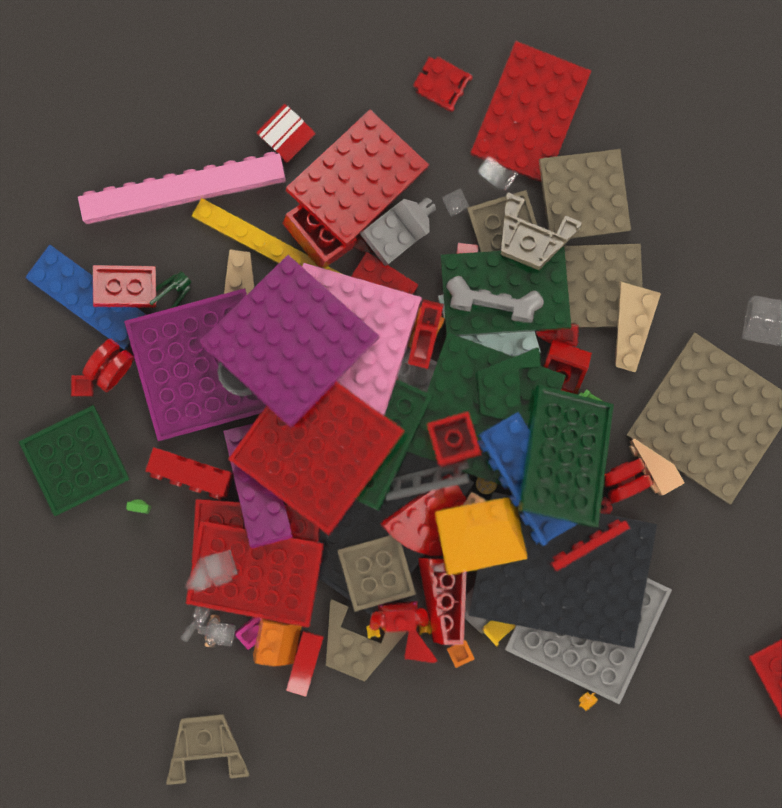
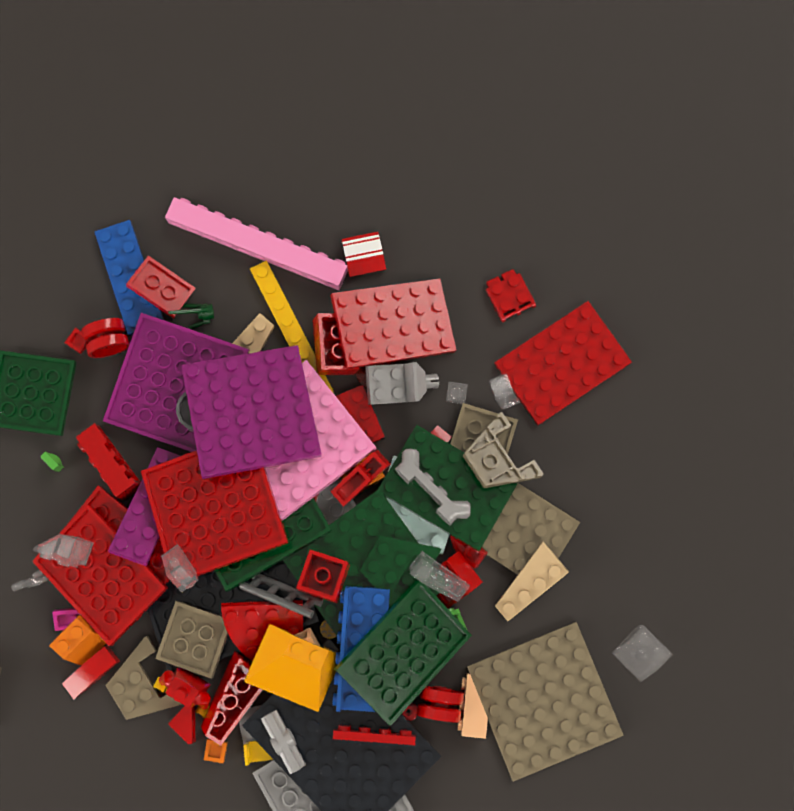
camera: 35 degrees right, 5 degrees down
clear piece [198,614,236,648] -> none
dark tan plate [539,149,631,239] -> none
none -> clear slope [161,544,198,592]
none -> light grey piece [261,710,306,774]
none -> clear slope [410,551,470,602]

